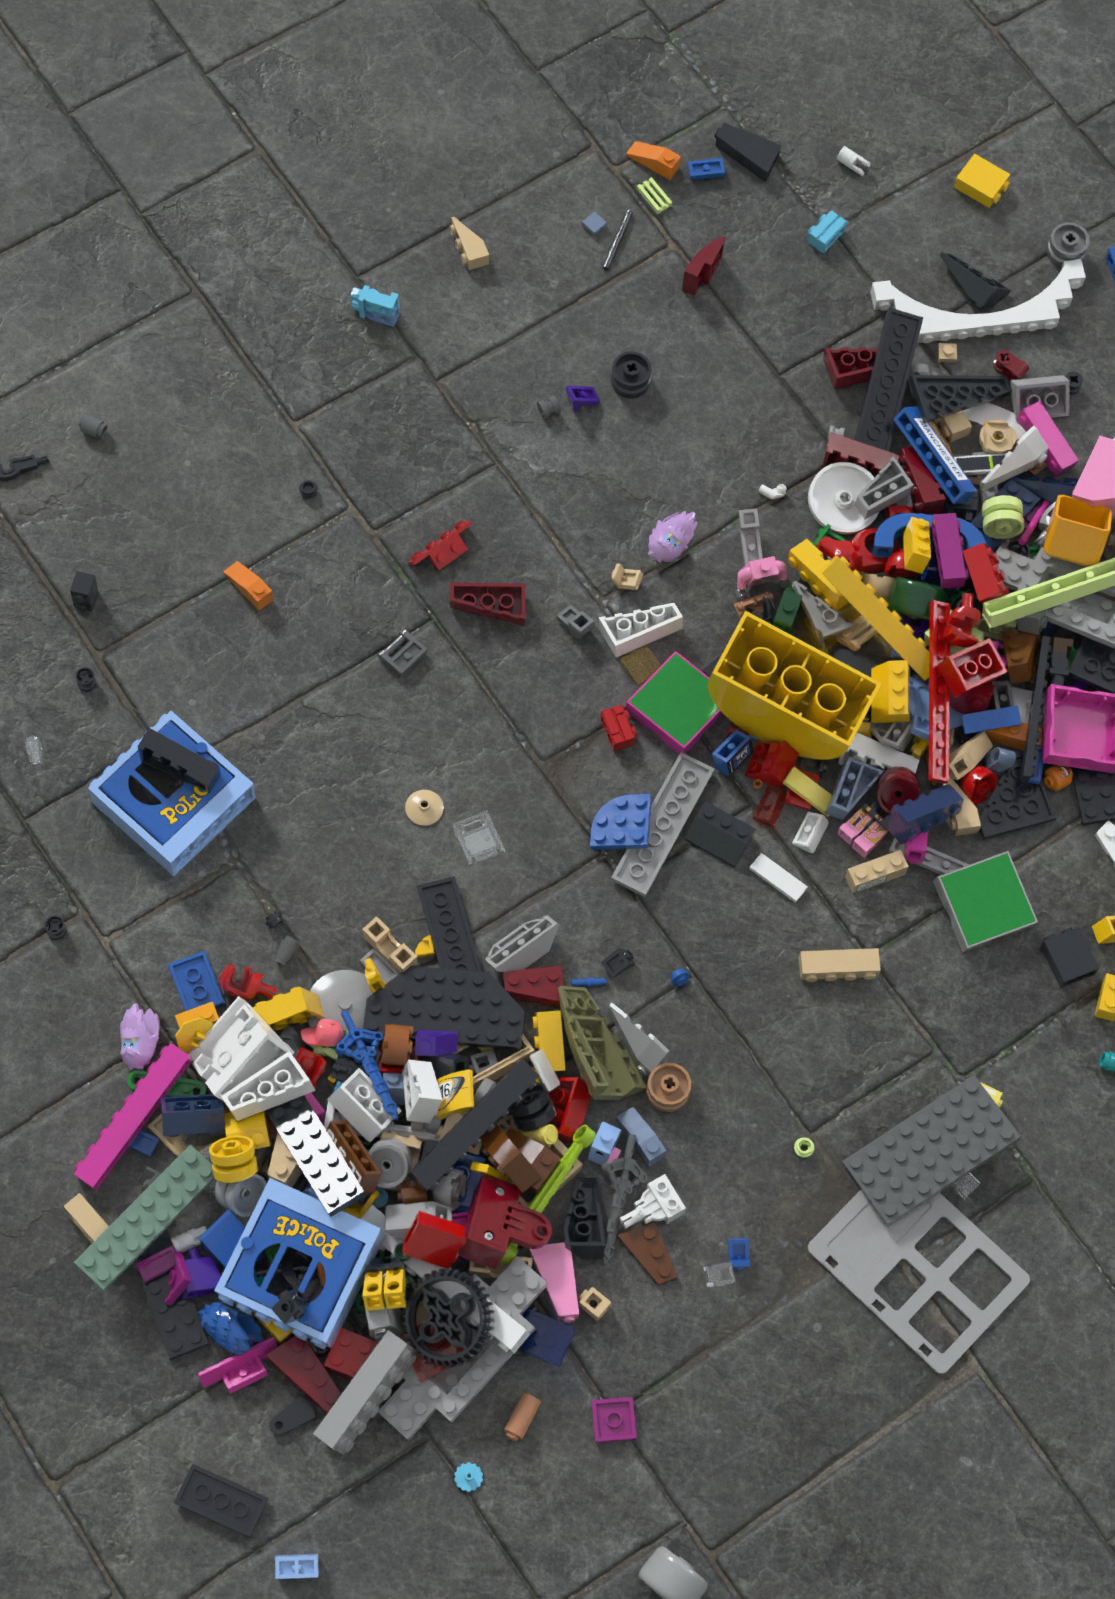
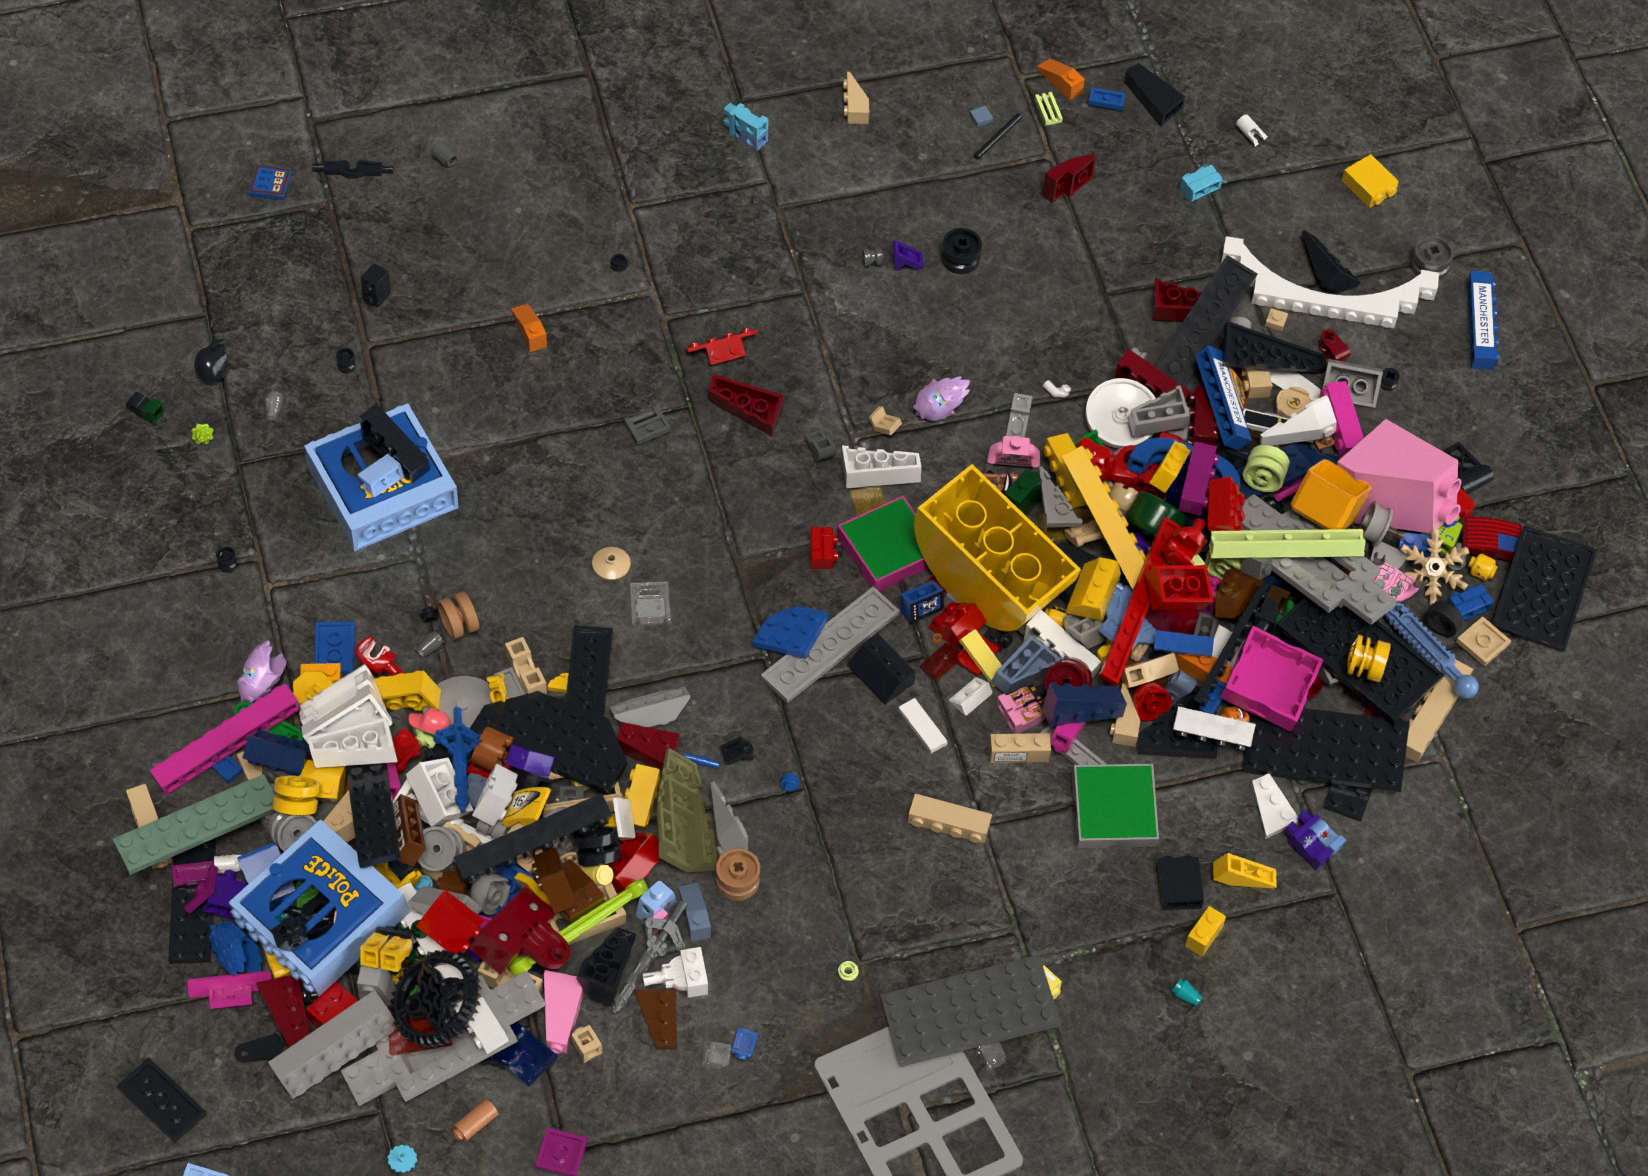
camera: 20 degrees right, 10 degrees down
none -> light blue hinge [358,454,404,497]
none -> medium nougat wheel [437,591,480,640]
none -> brick [1173,706,1256,751]

